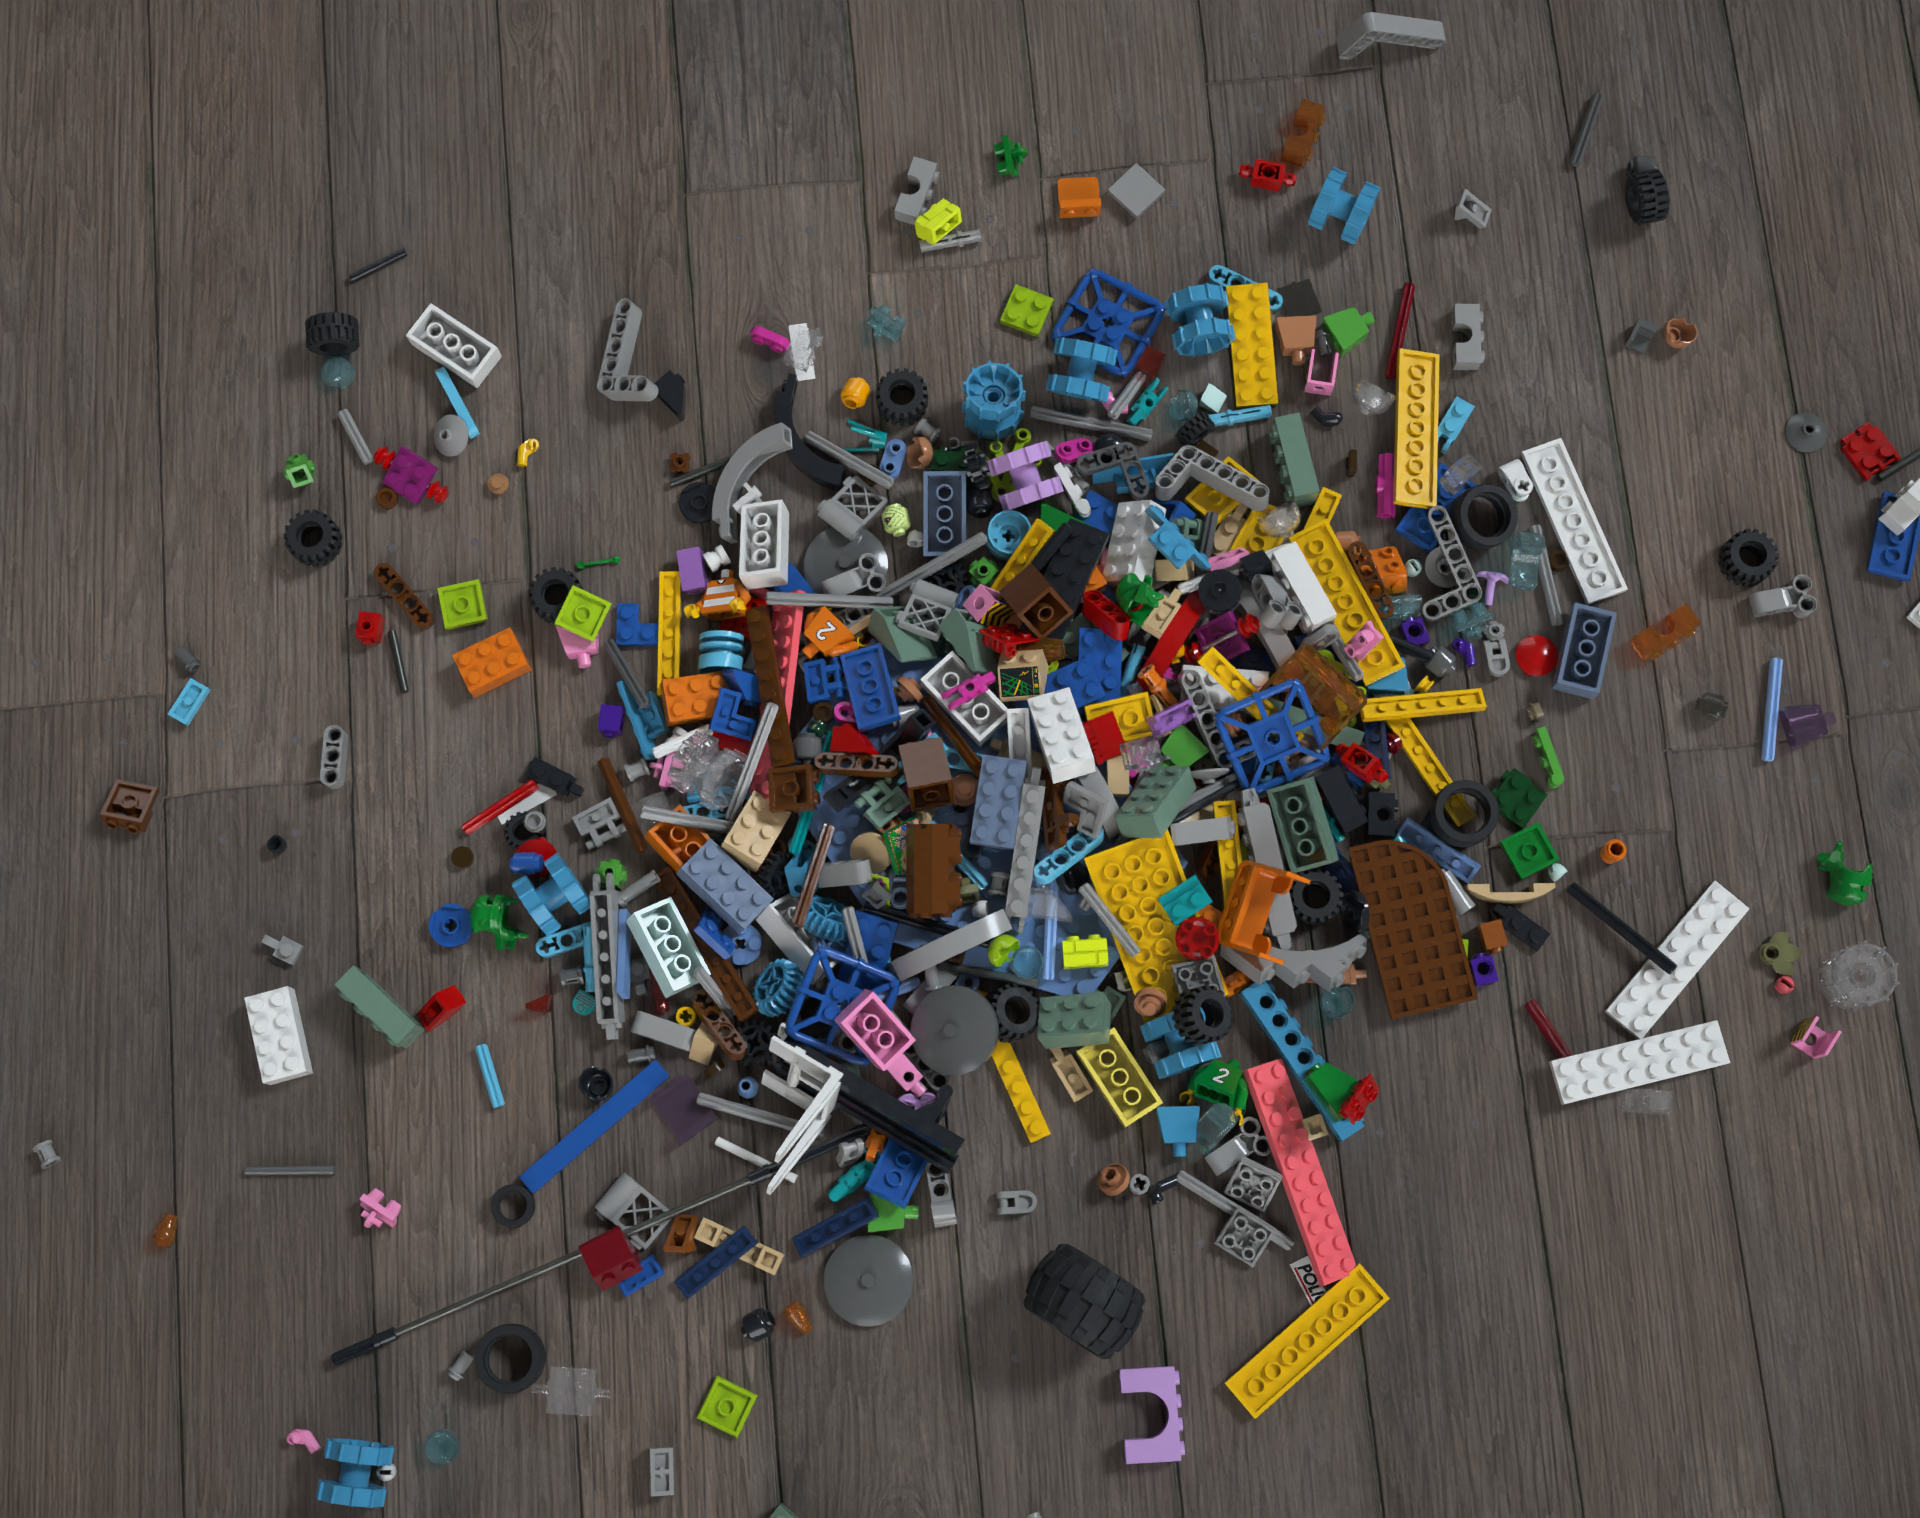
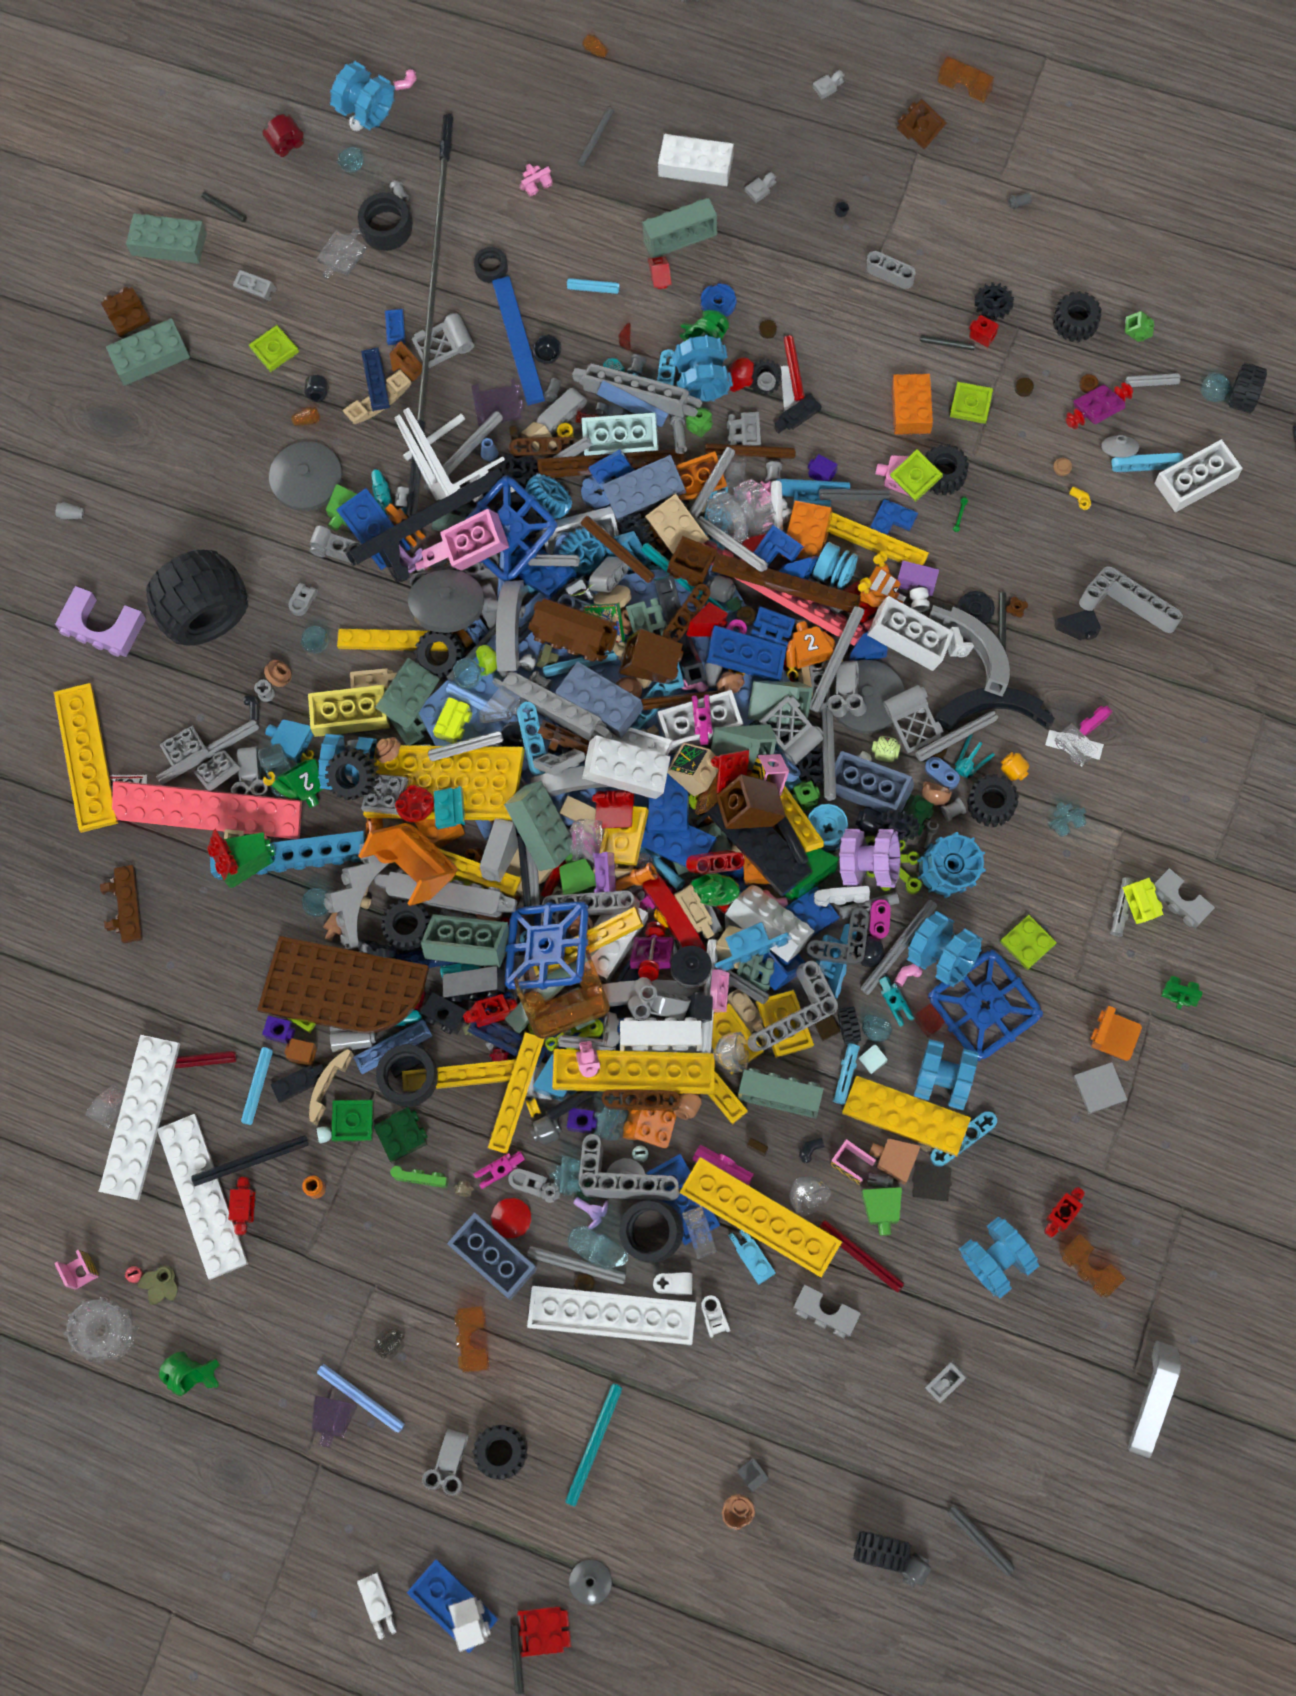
camera: 120 degrees right, 5 degrees down
medium azure plate [168,678,211,726] -> none
reddish brown beam [374,563,434,630] -> none
blue brick [509,852,543,874] -> none
dark red slope [578,1225,643,1291] -> none
dark blue tile [792,1197,880,1258] -> none
light grey axle [1107,371,1146,420] -> none
light grey dish [1191,768,1230,784] -> none
dark purple arm [1452,638,1476,667] -> none
none -> reddish brown hinge [100,865,143,944]
none -> red piece [228,1177,256,1235]
none -> medium azure axle [241,1047,273,1125]
none -> clear light blue hair [301,626,329,654]
none -> dark pink hinge [473,1151,525,1189]
none -> teal axle [565,1384,622,1506]
none -> white piece [701,1296,730,1338]
none -> light grey plate [813,70,844,99]
none -> clear orange arch [938,56,994,103]
none -> black gear [974,282,1014,321]
none -> dark brown tile [1015,378,1034,397]

